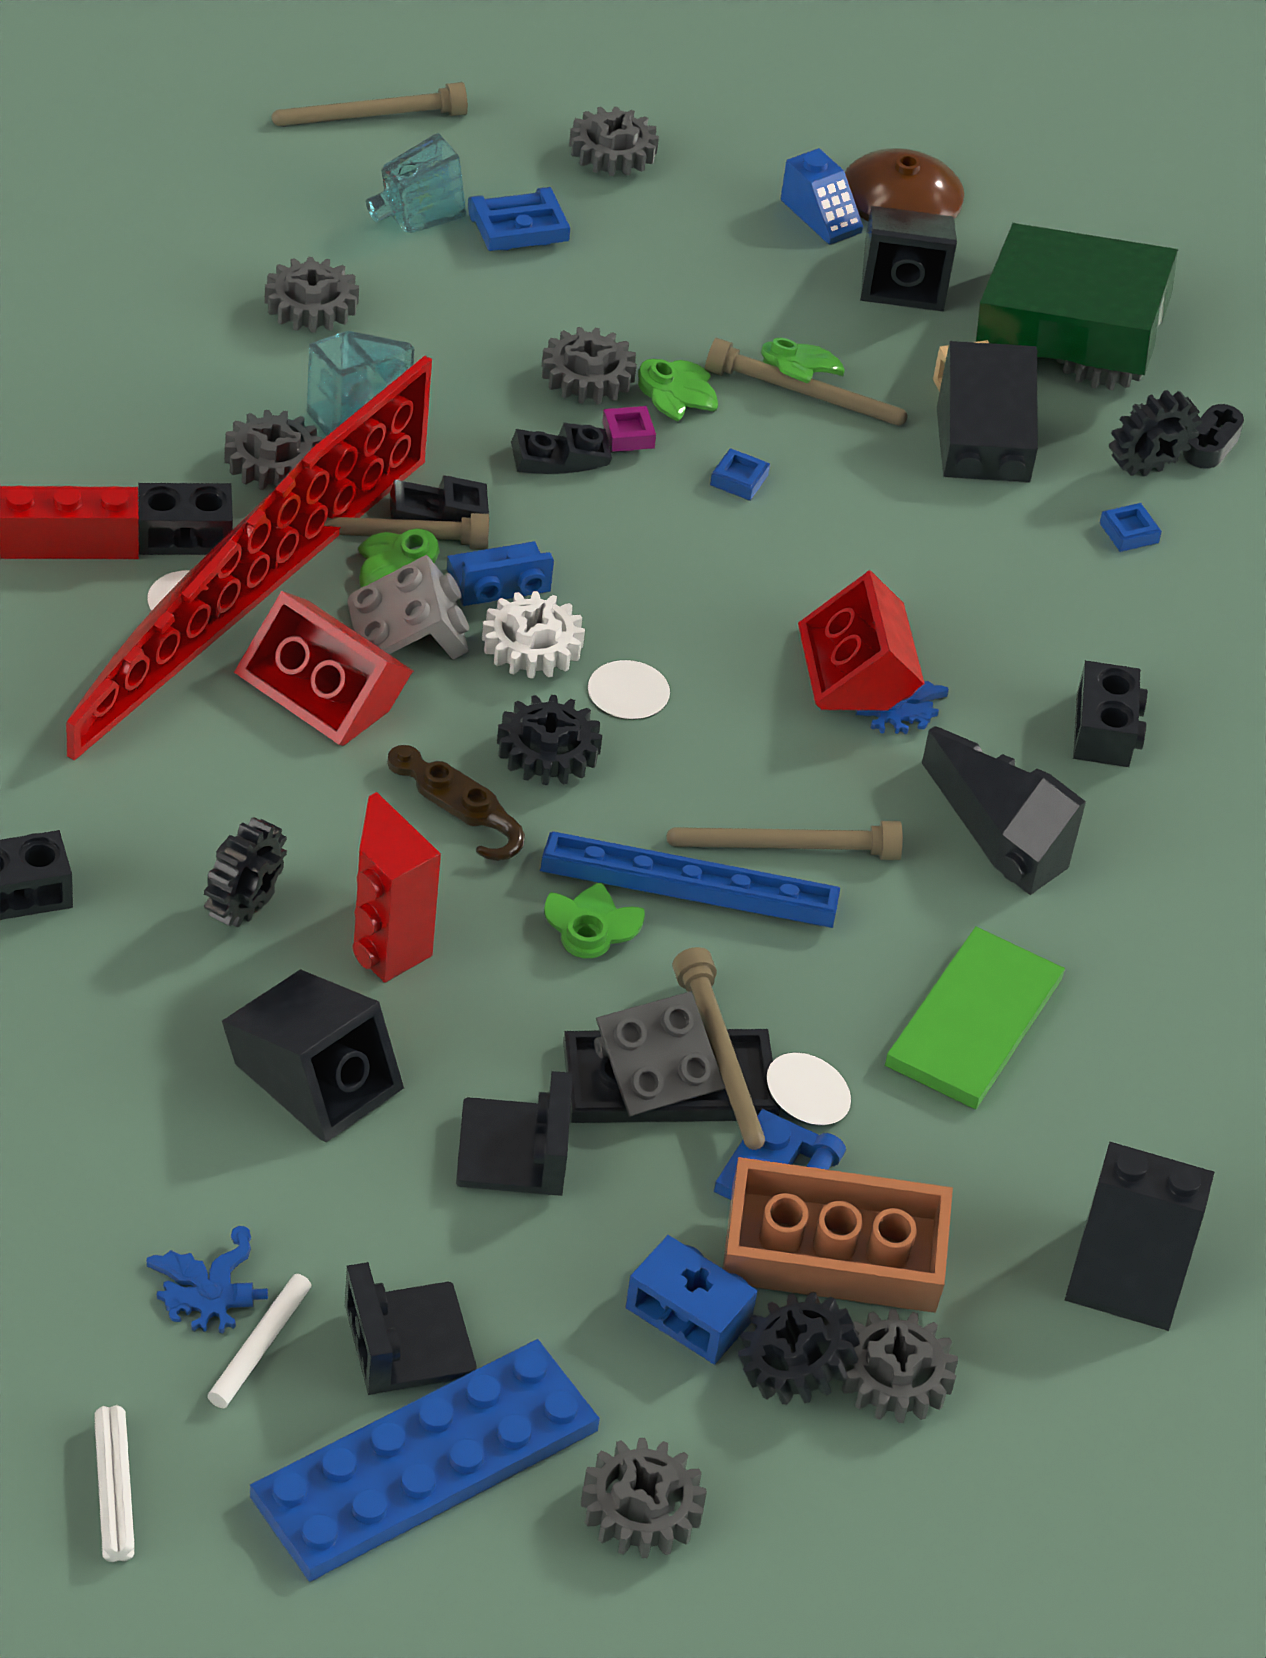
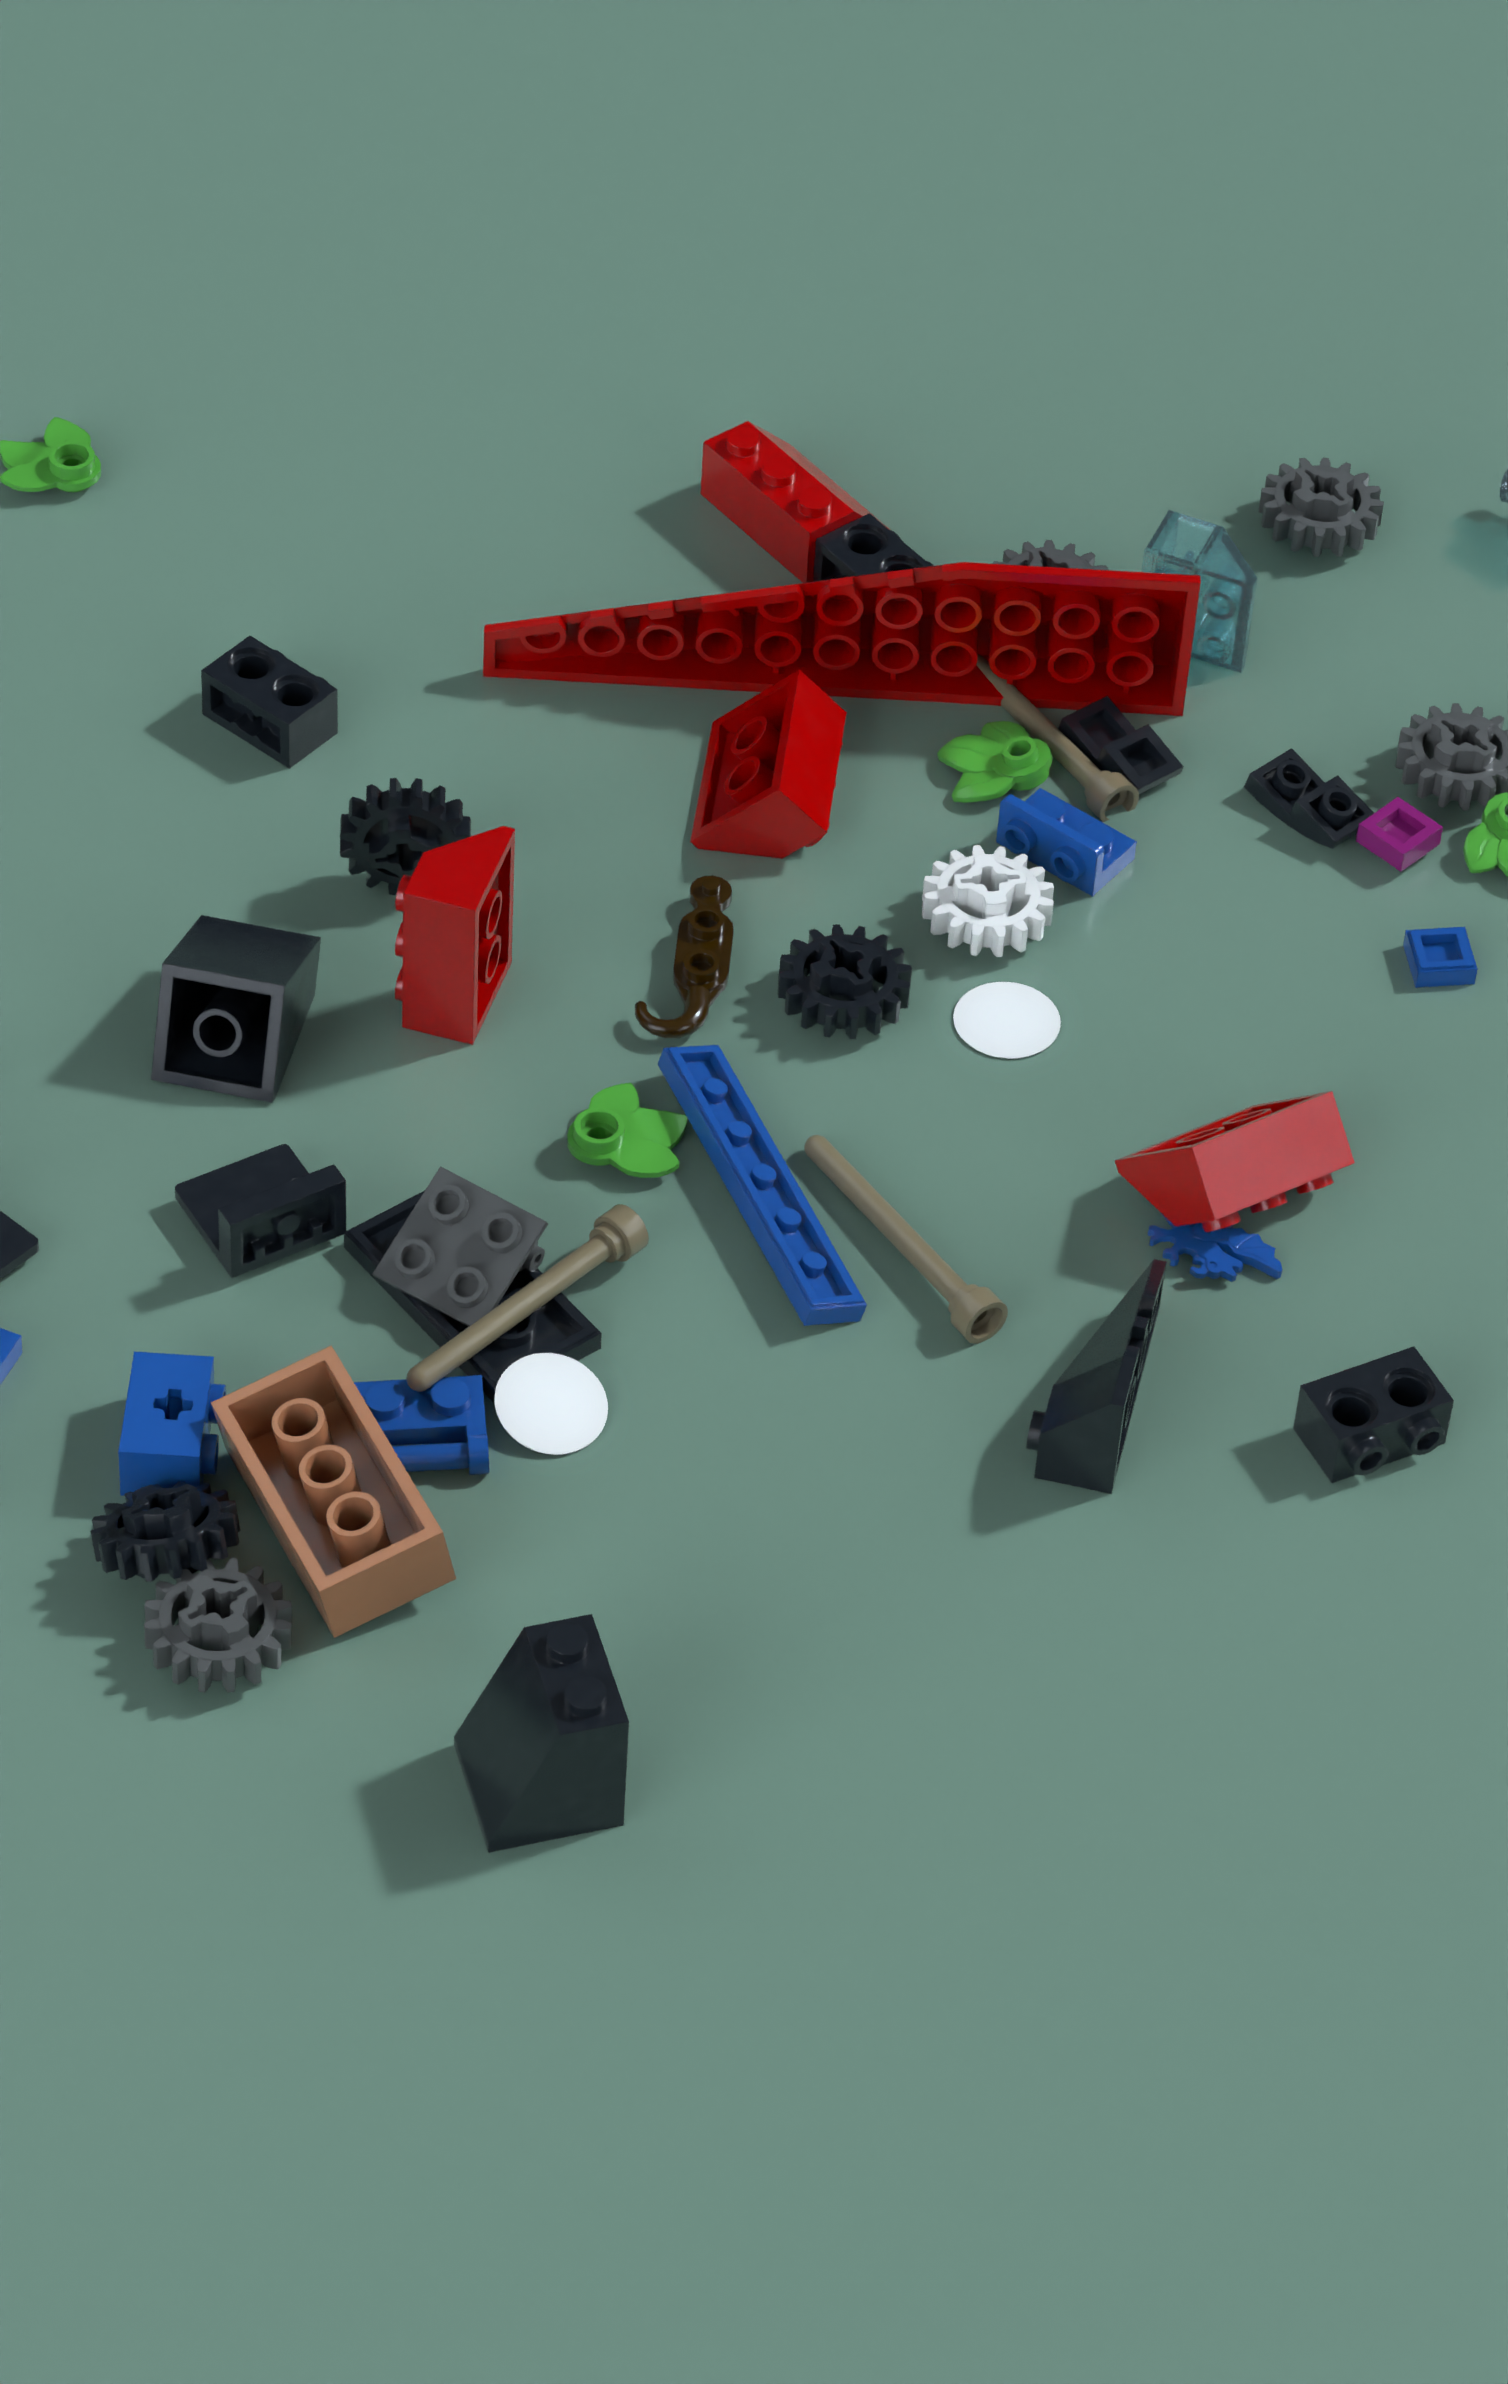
camera: 60 degrees right, 0 degrees up
light grey bracket [347,555,469,660] -> none
bright green tile [885,926,1065,1110] -> none

